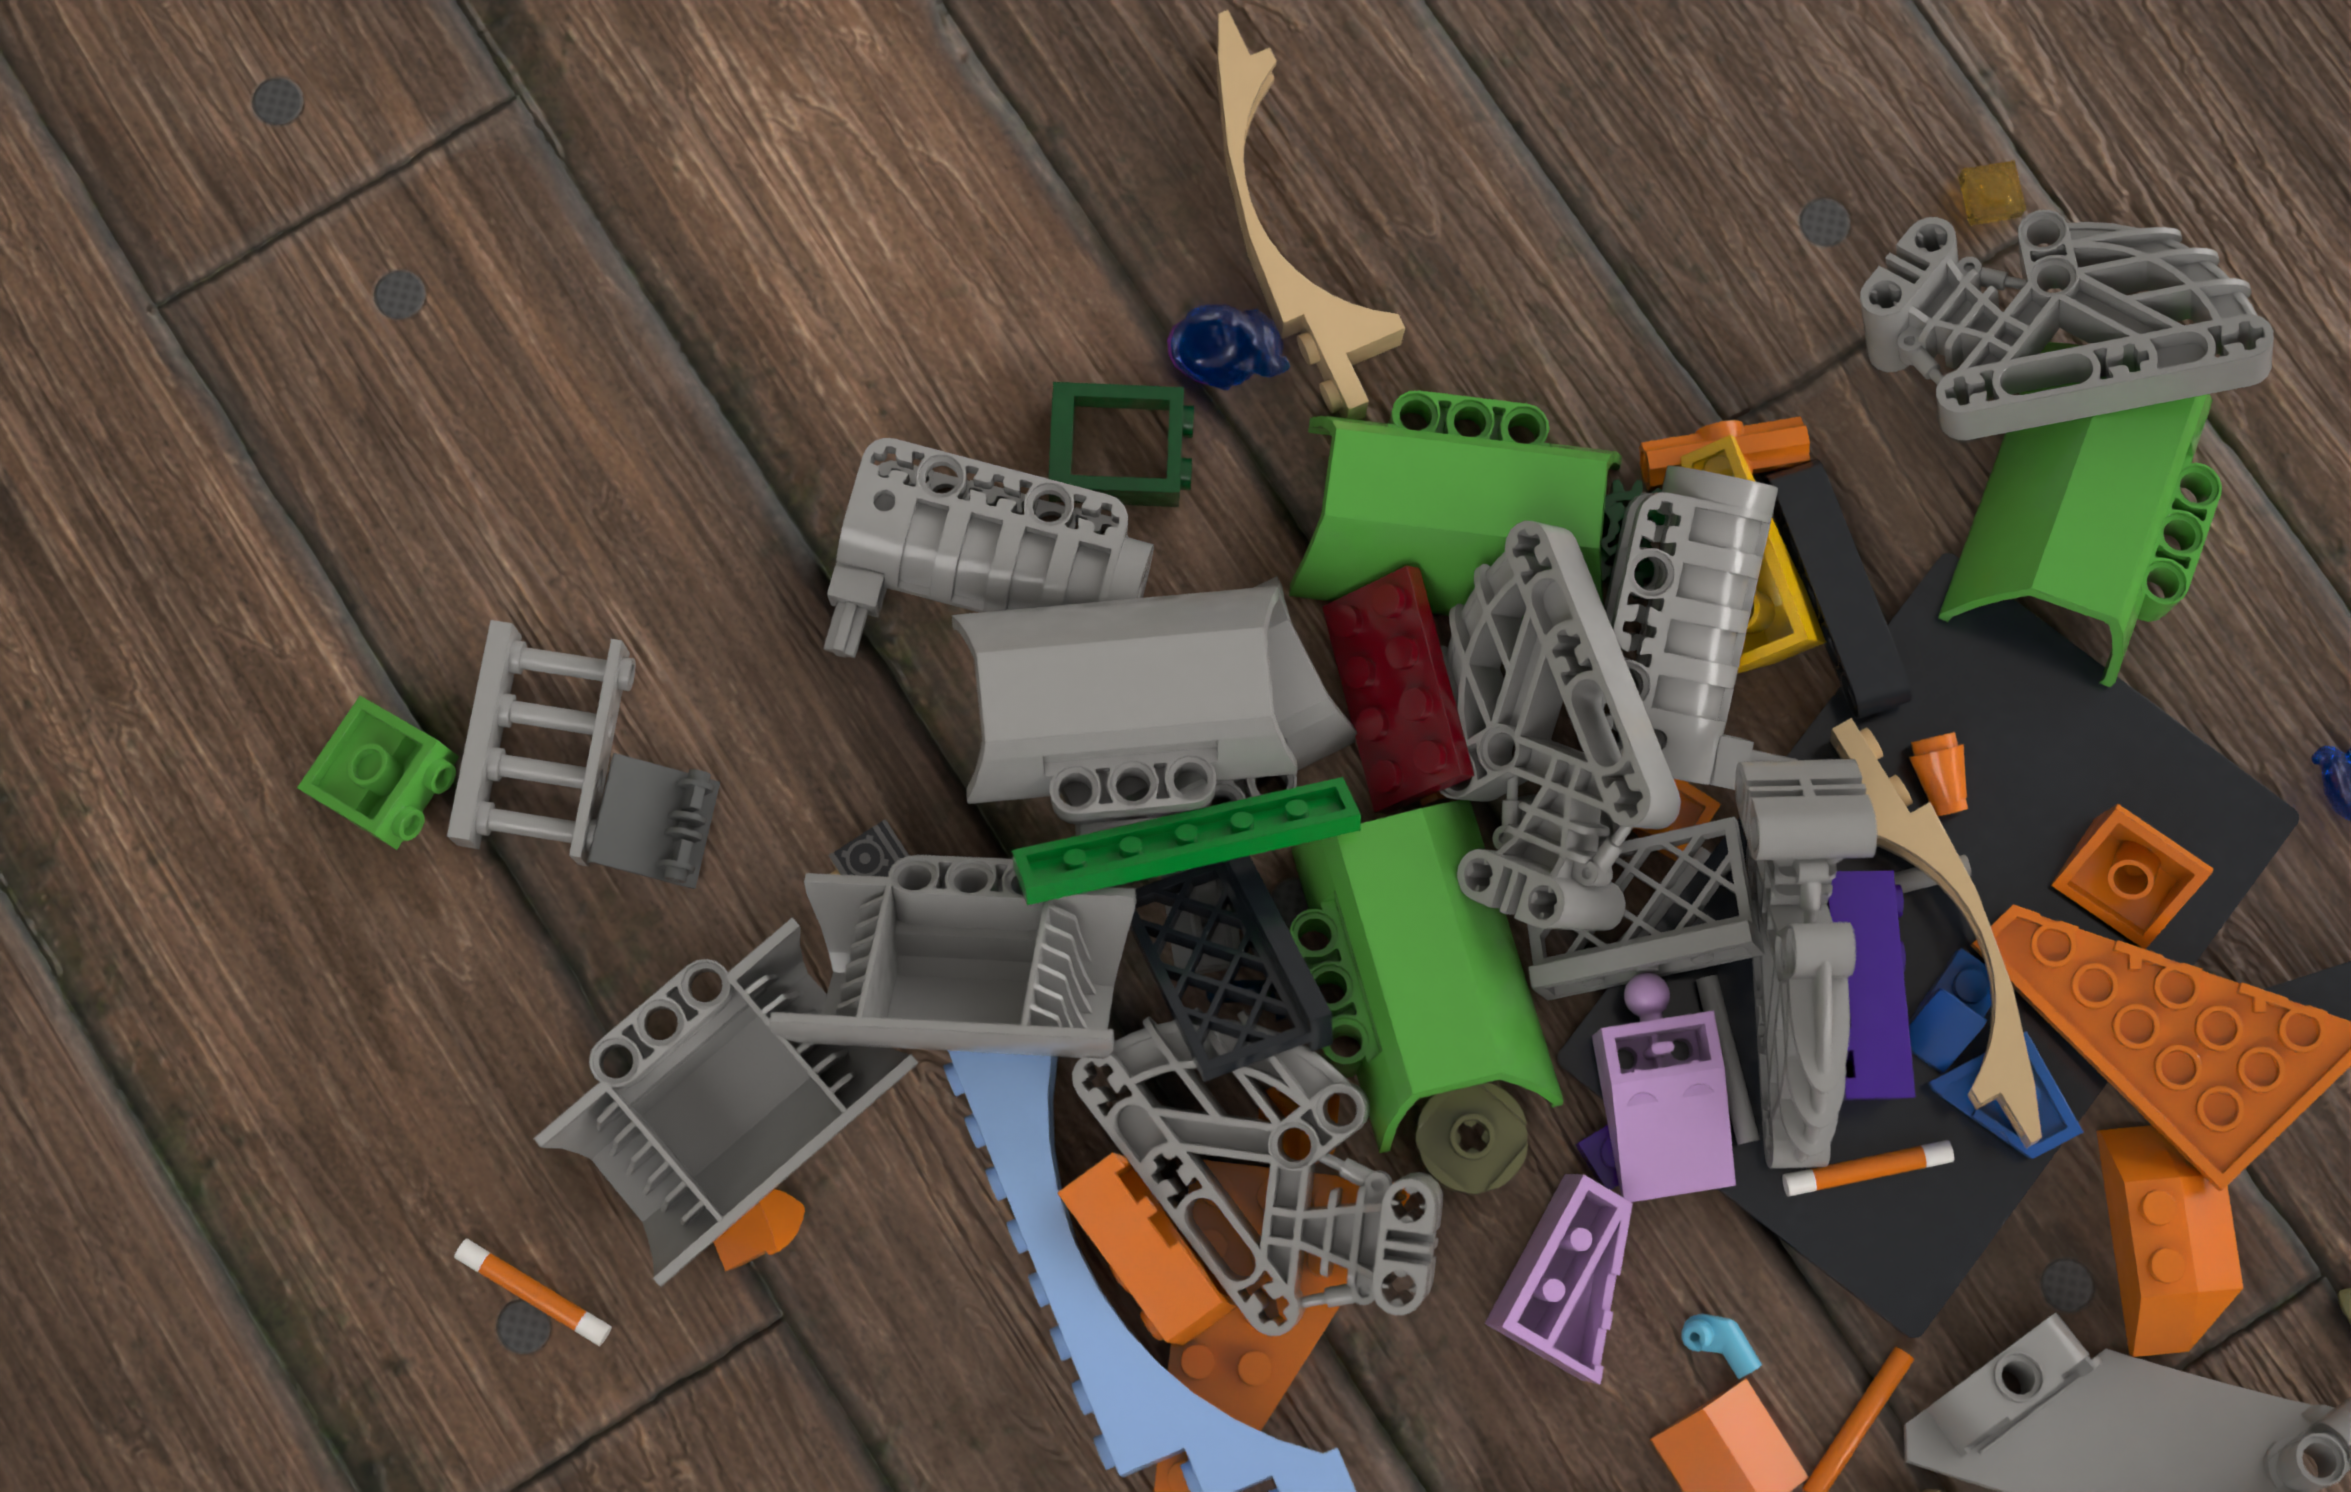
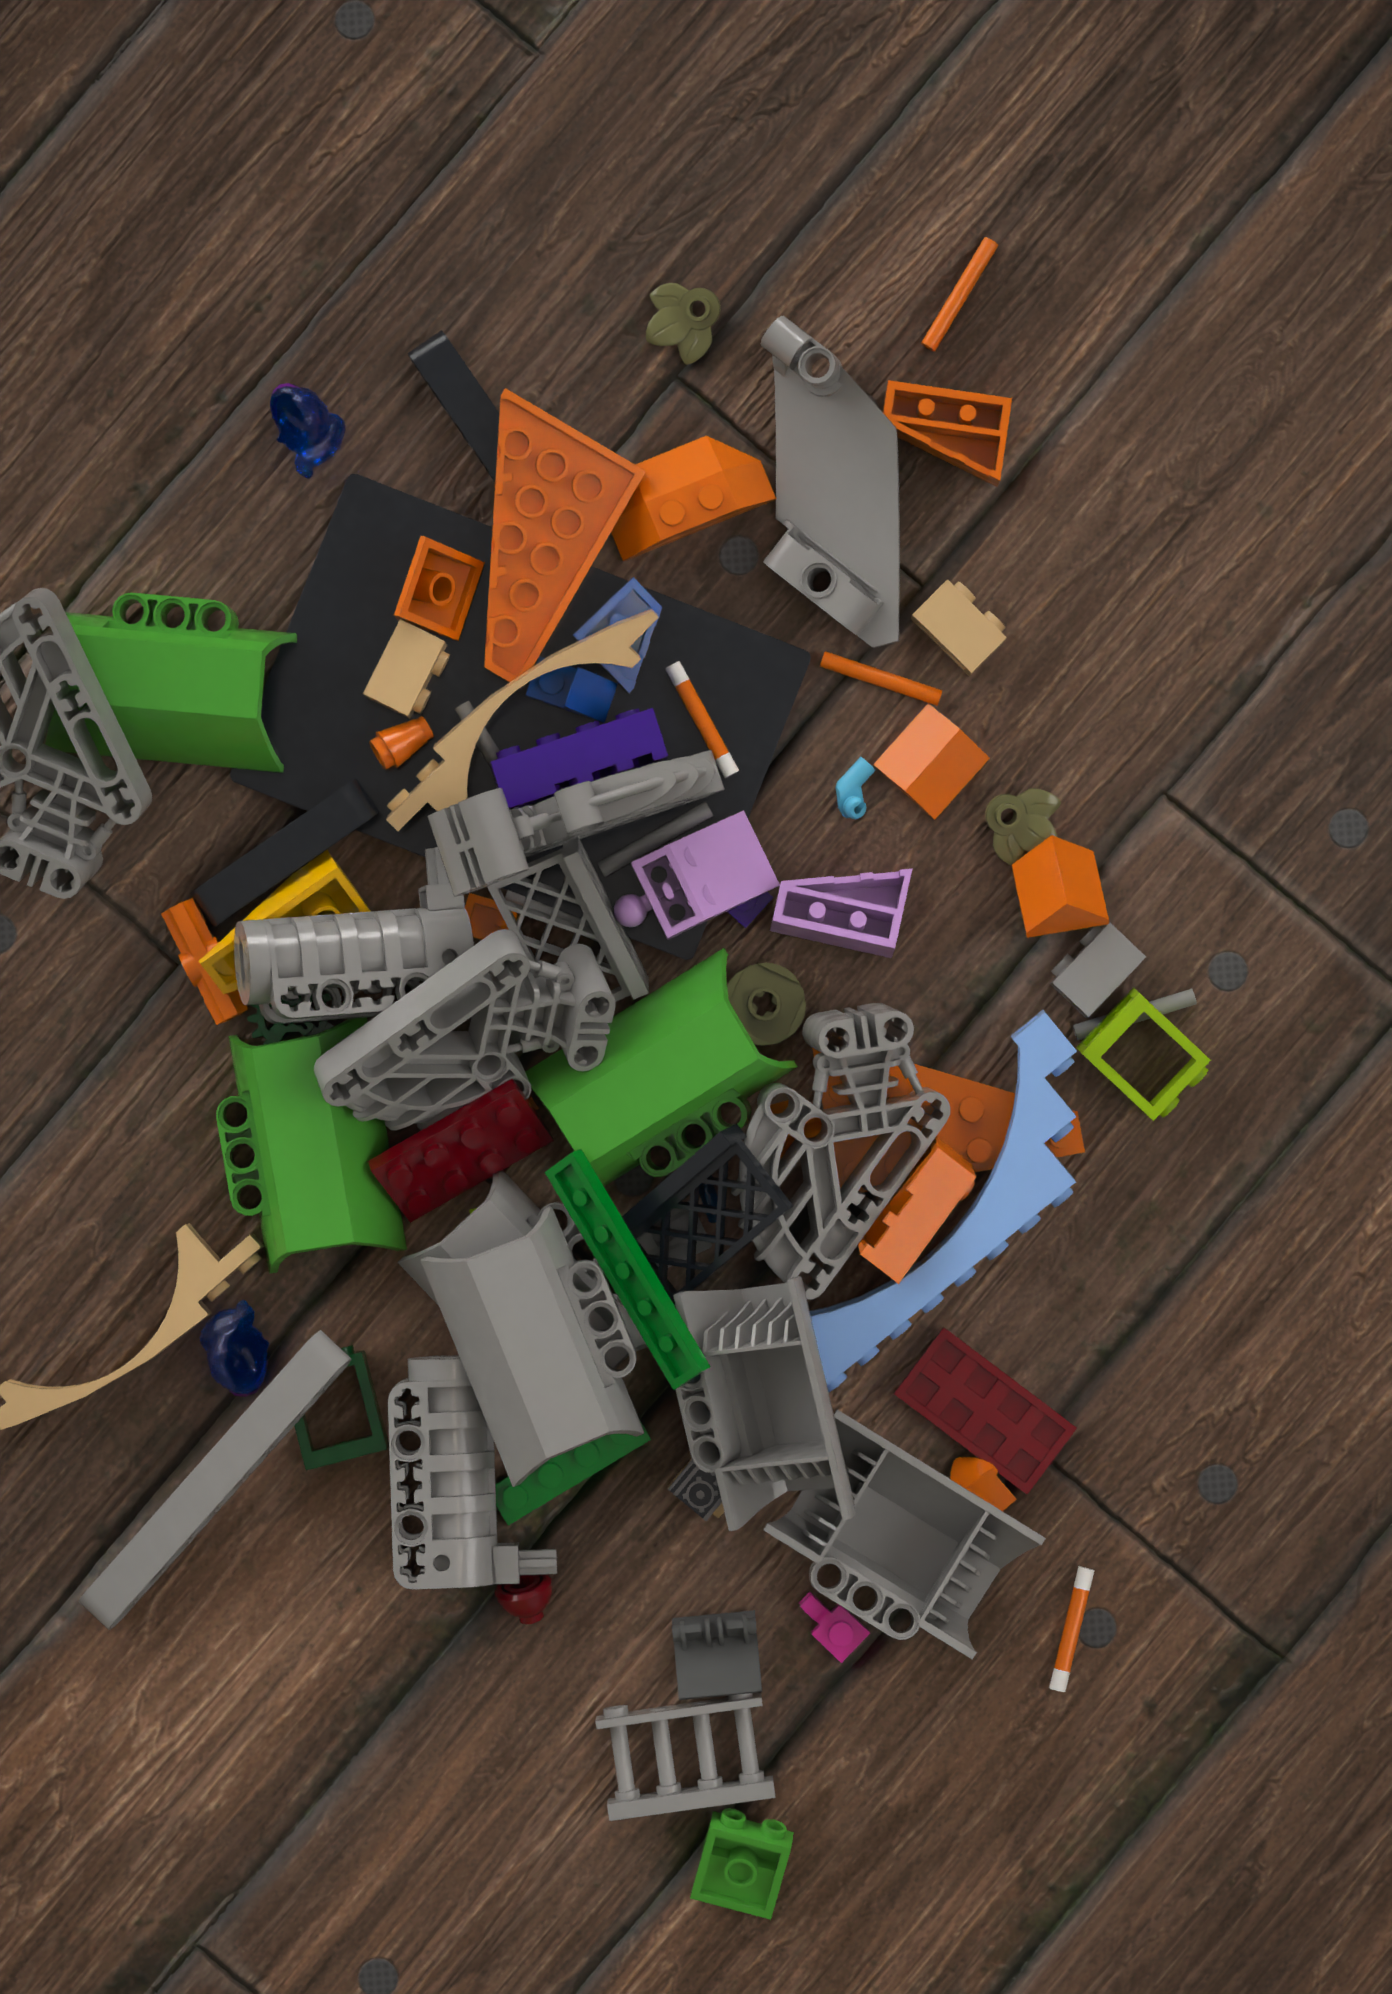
camera: 100 degrees left, 10 degrees up
none -> light grey beam [79,1330,352,1630]
none -> tan brick [363,619,450,719]
none -> dark red brick [494,1574,552,1625]
none -> green plate [496,1417,651,1525]
none -> dark pink plate [798,1591,870,1663]
none -> dark red plate [893,1327,1077,1494]

